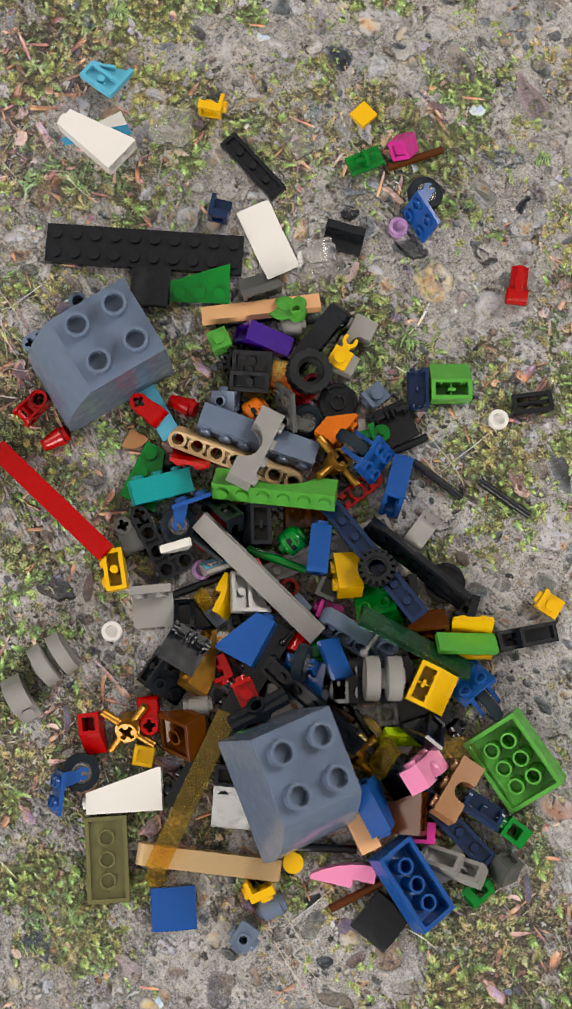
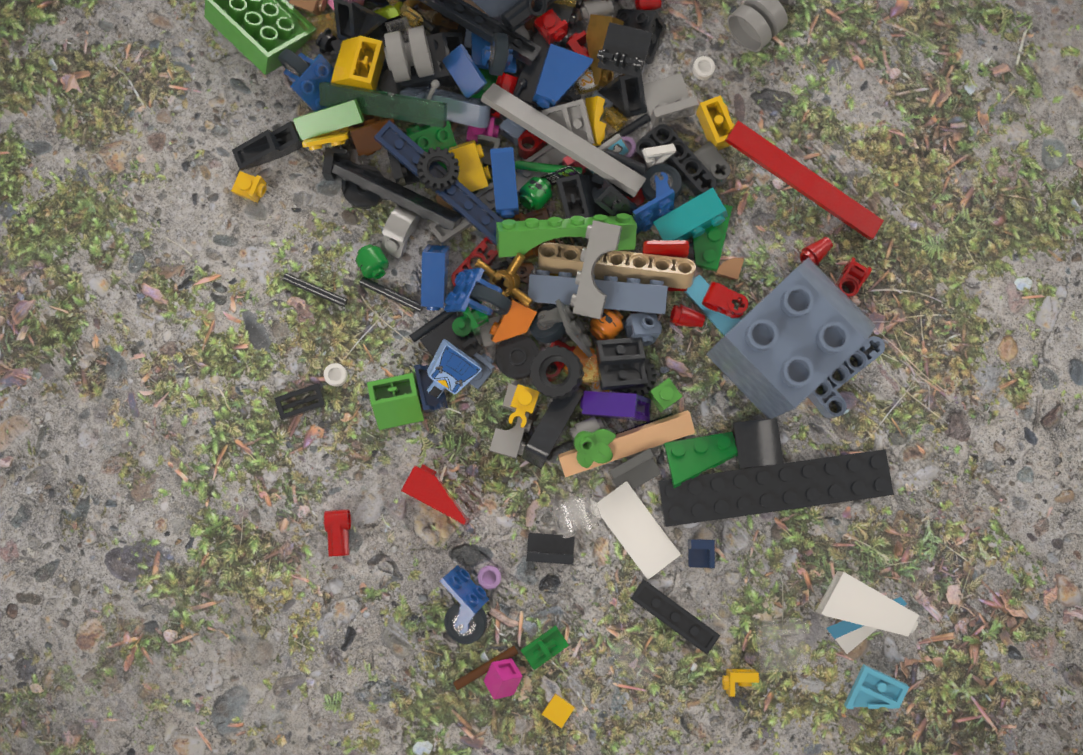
camera: 165 degrees right, 0 degrees up
none -> green head [355,245,389,279]
none -> red slope [401,464,469,525]
none -> torso [427,339,482,398]

